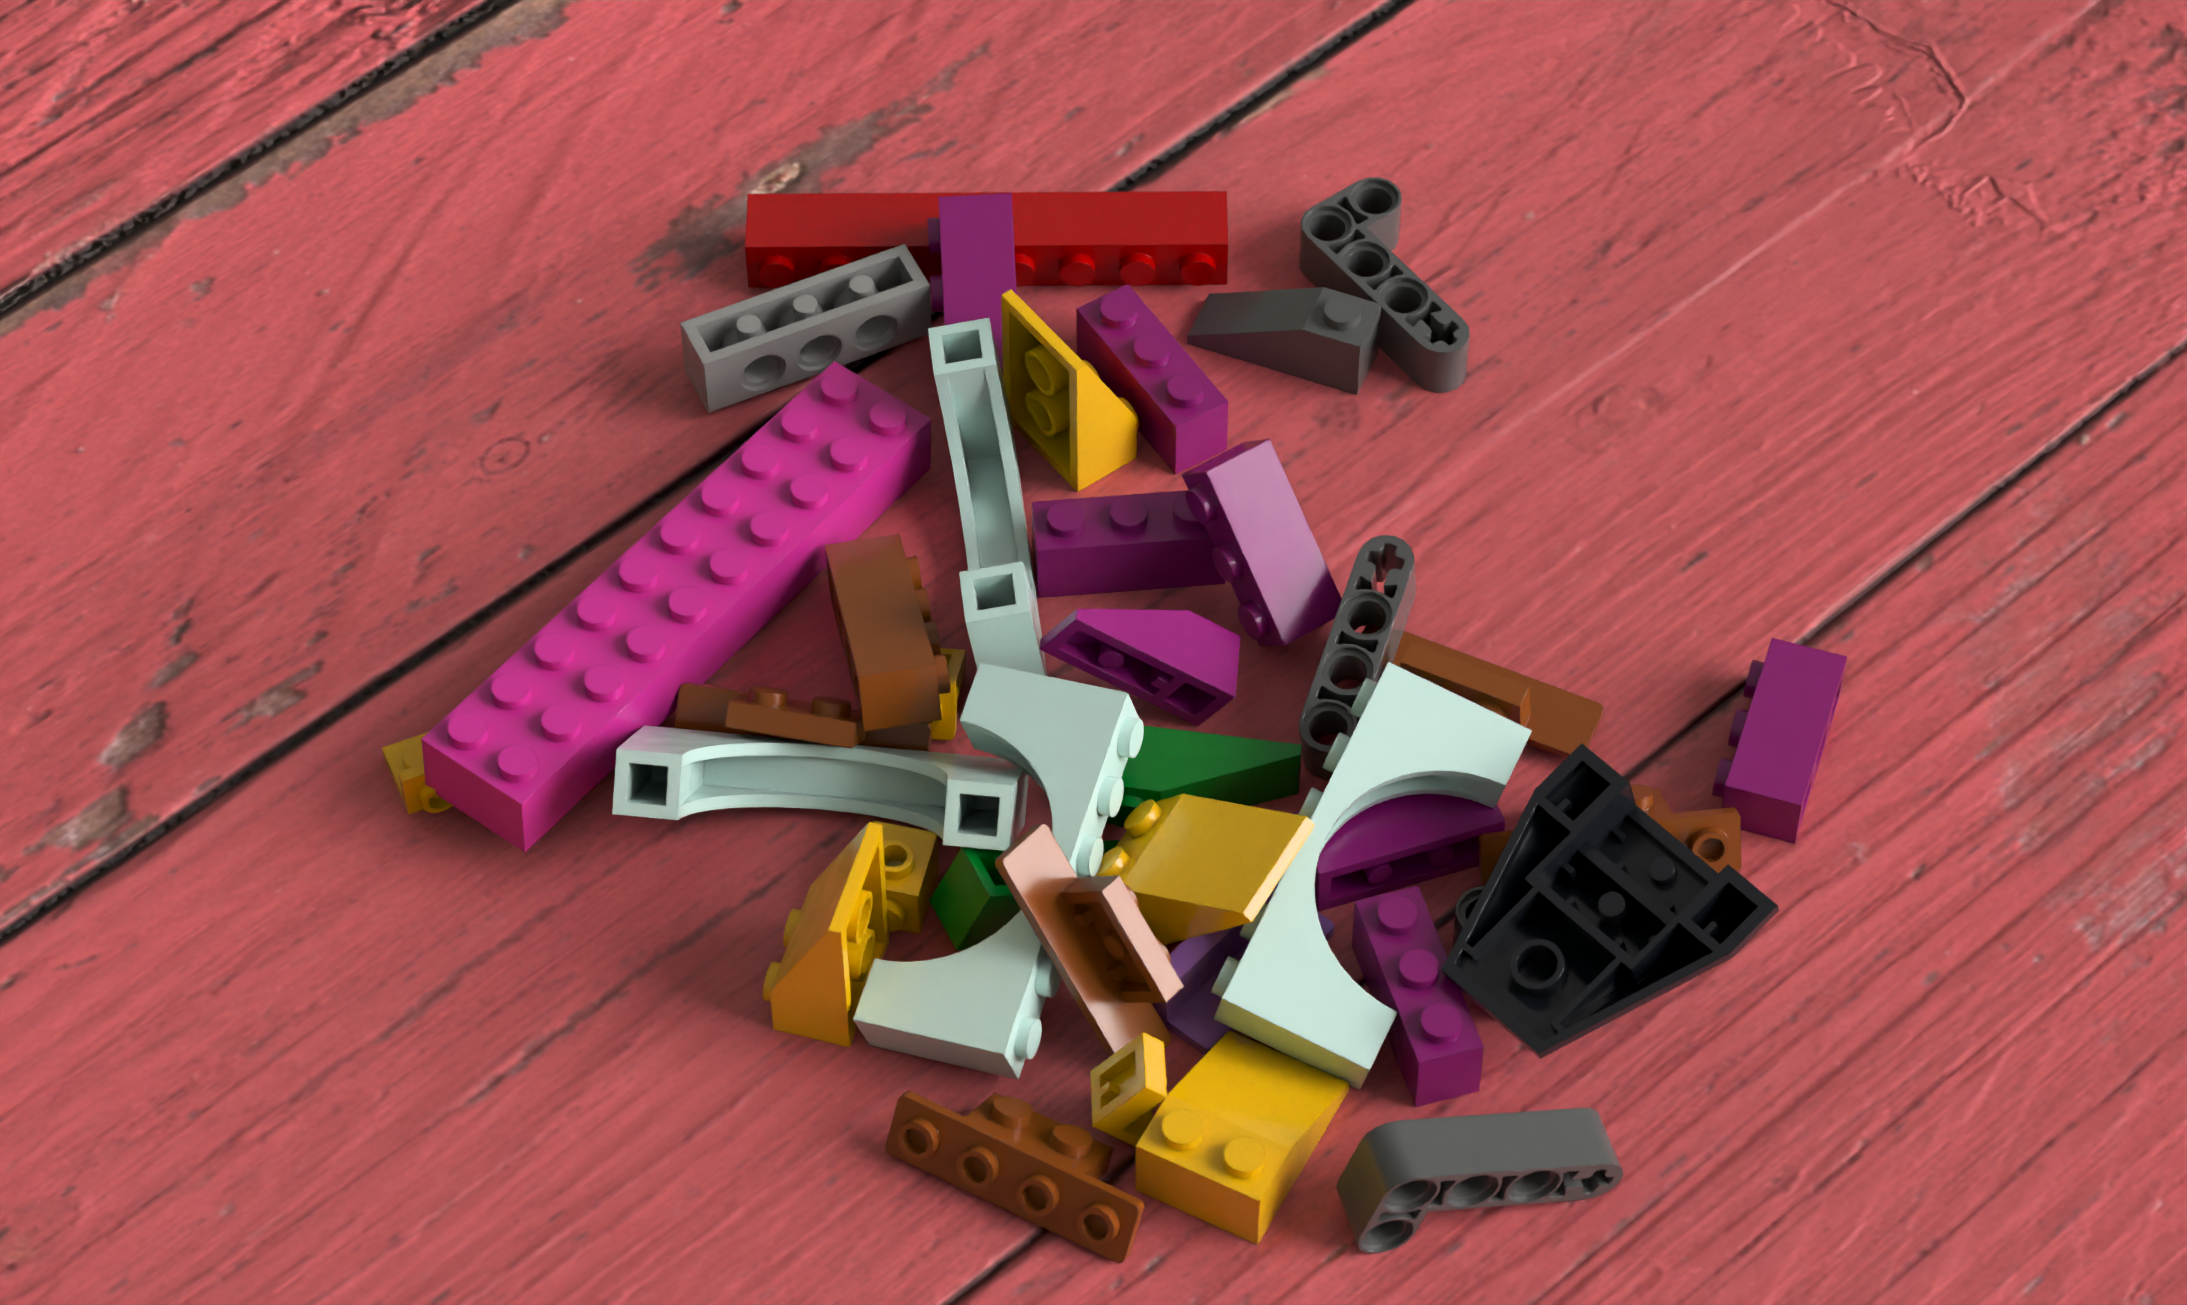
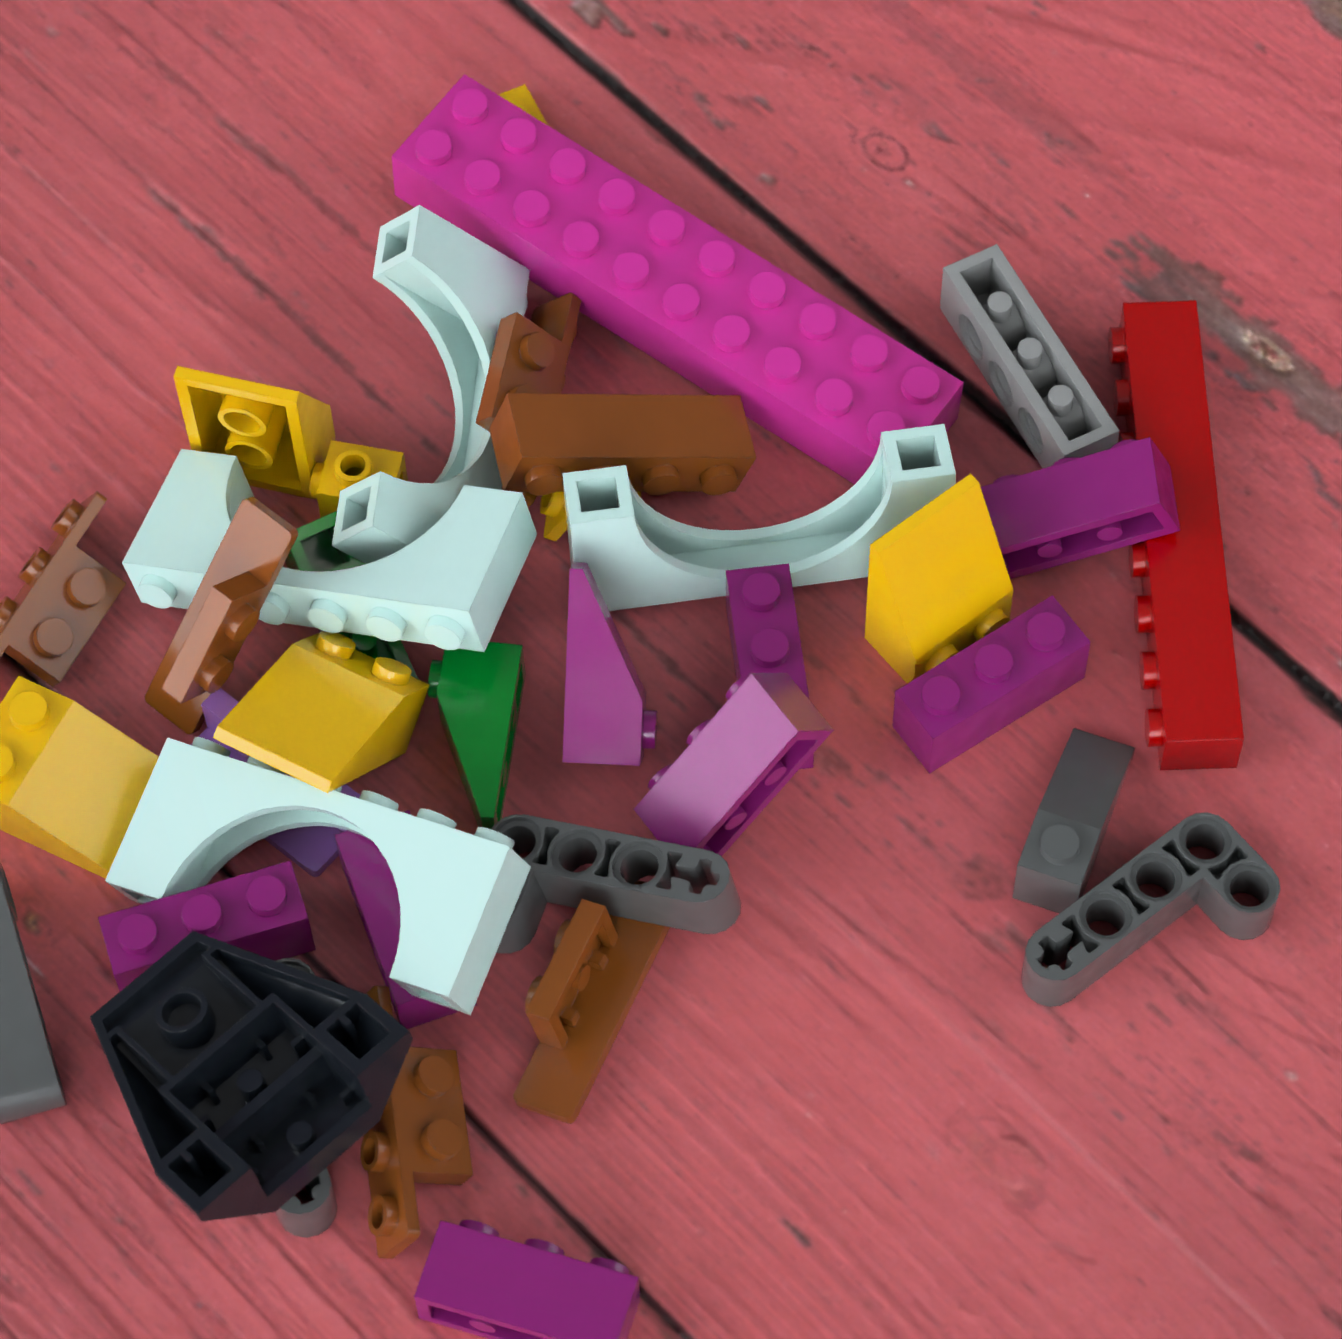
camera: 90 degrees right, 10 degrees up
yellow bracket [1090,1032,1167,1147] -> none

